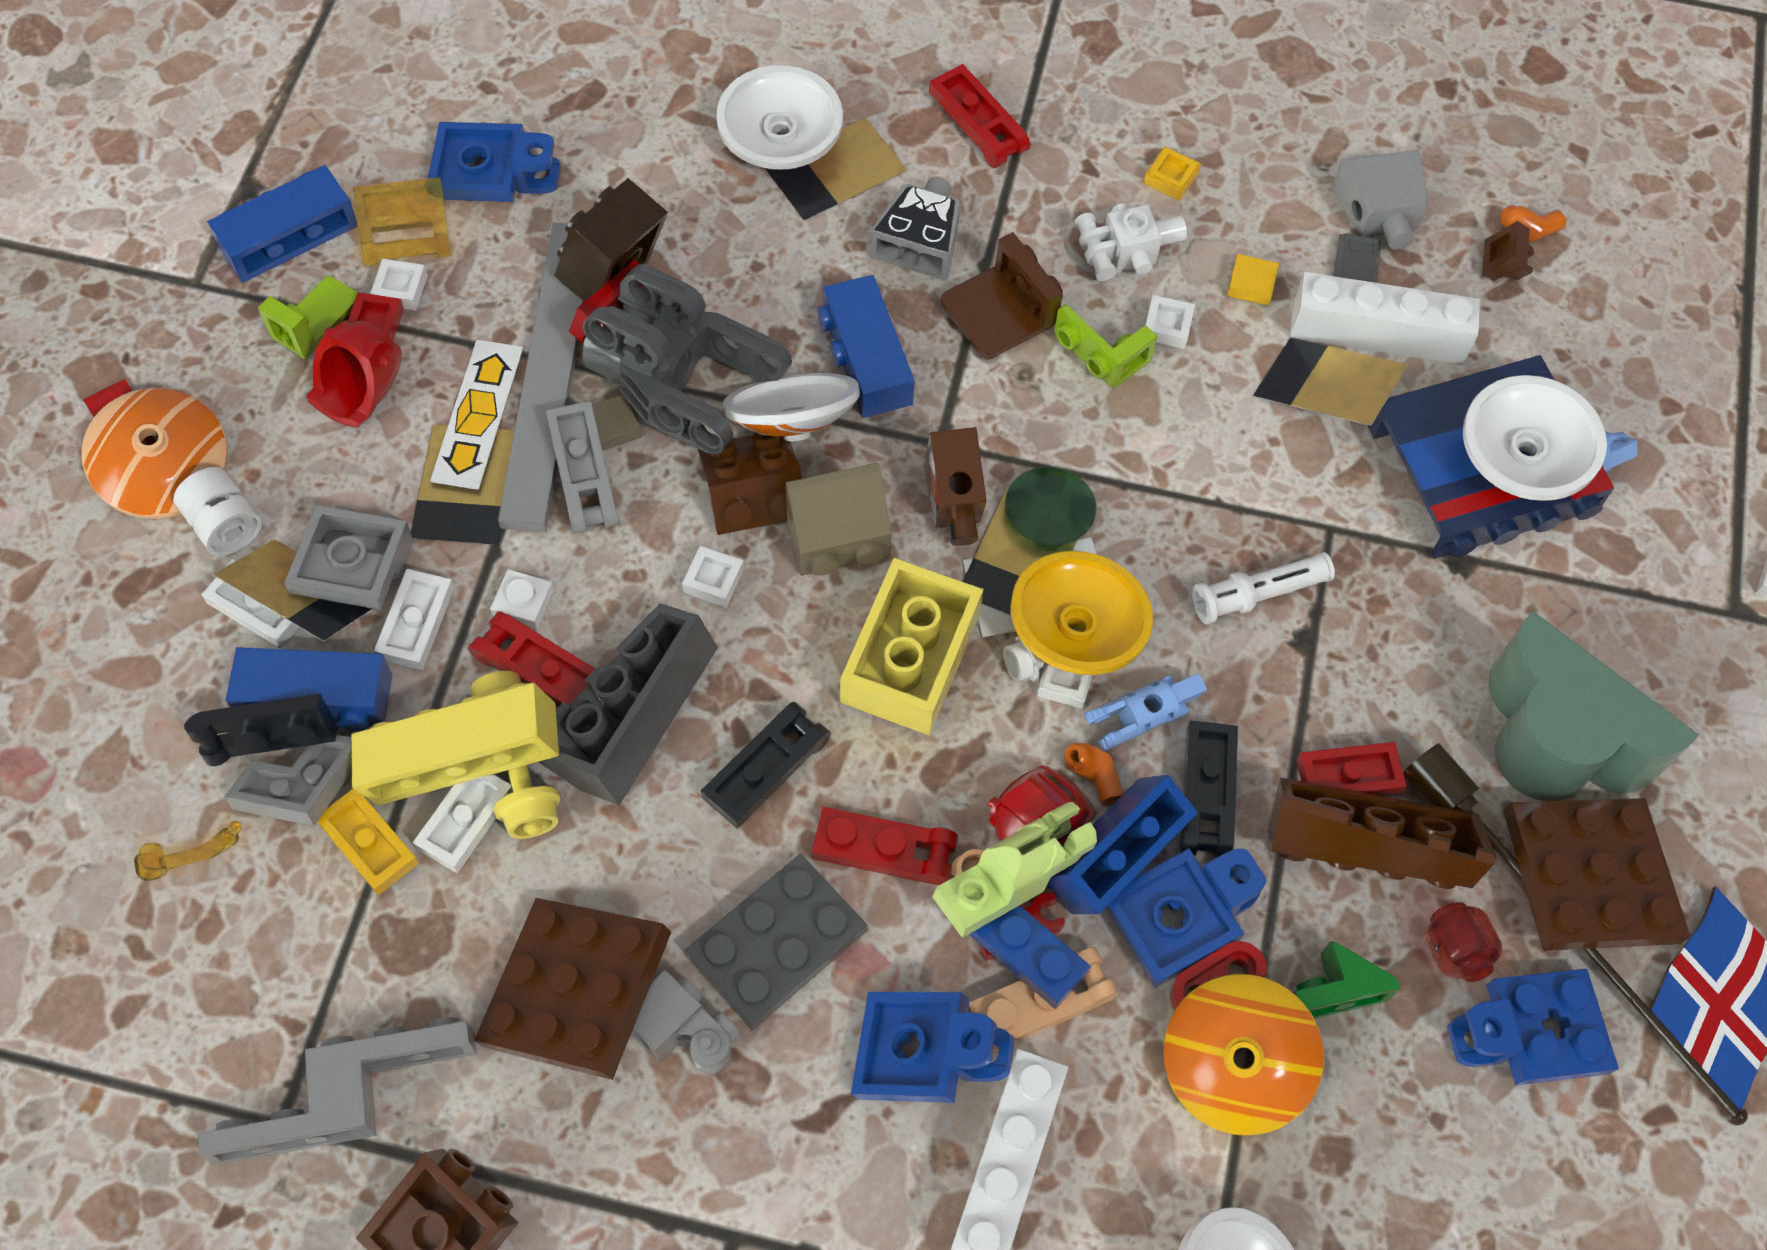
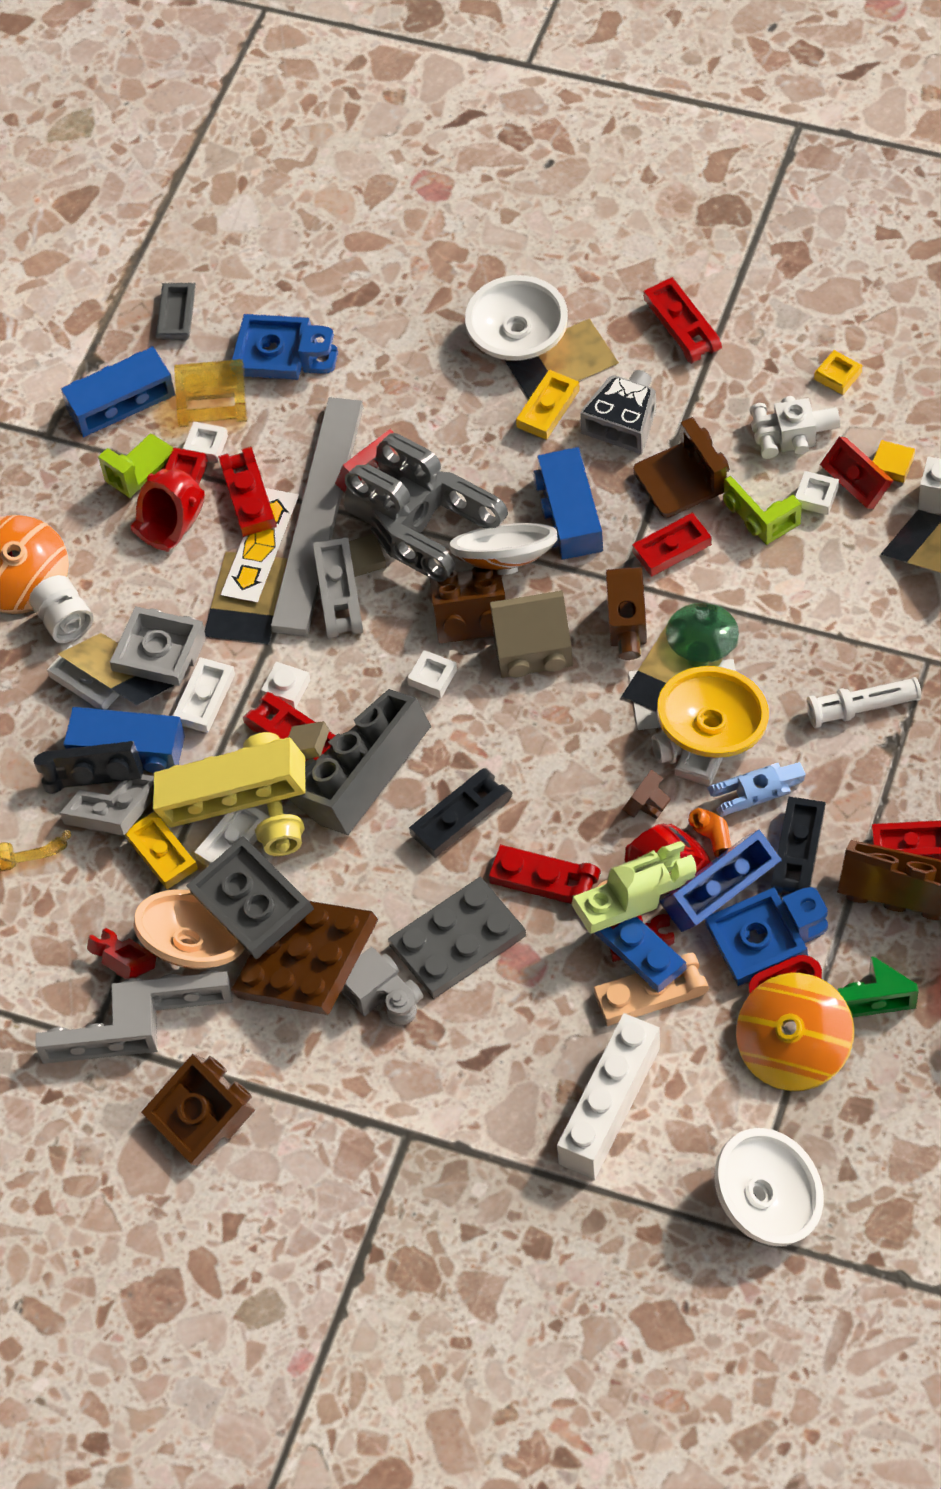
camera: 15 degrees right, 5 degrees down
dark brown brick [554,178,668,302] -> none
light yellow brick [840,558,984,736] -> none
blue plate [851,992,1014,1103] -> none
none -> red plate [87,928,157,979]
none -> light nougat dish [134,890,245,969]
none -> dark grey tile [156,283,196,340]
none -> dark grey plate [186,836,314,960]
none -> red plate [218,446,277,537]
none -> dark tan tile [288,721,330,759]
none -> yellow plate [516,370,580,440]
none -> reddish brown tile [622,769,671,819]
none -> red plate [632,512,712,577]
none -> red plate [820,437,894,509]

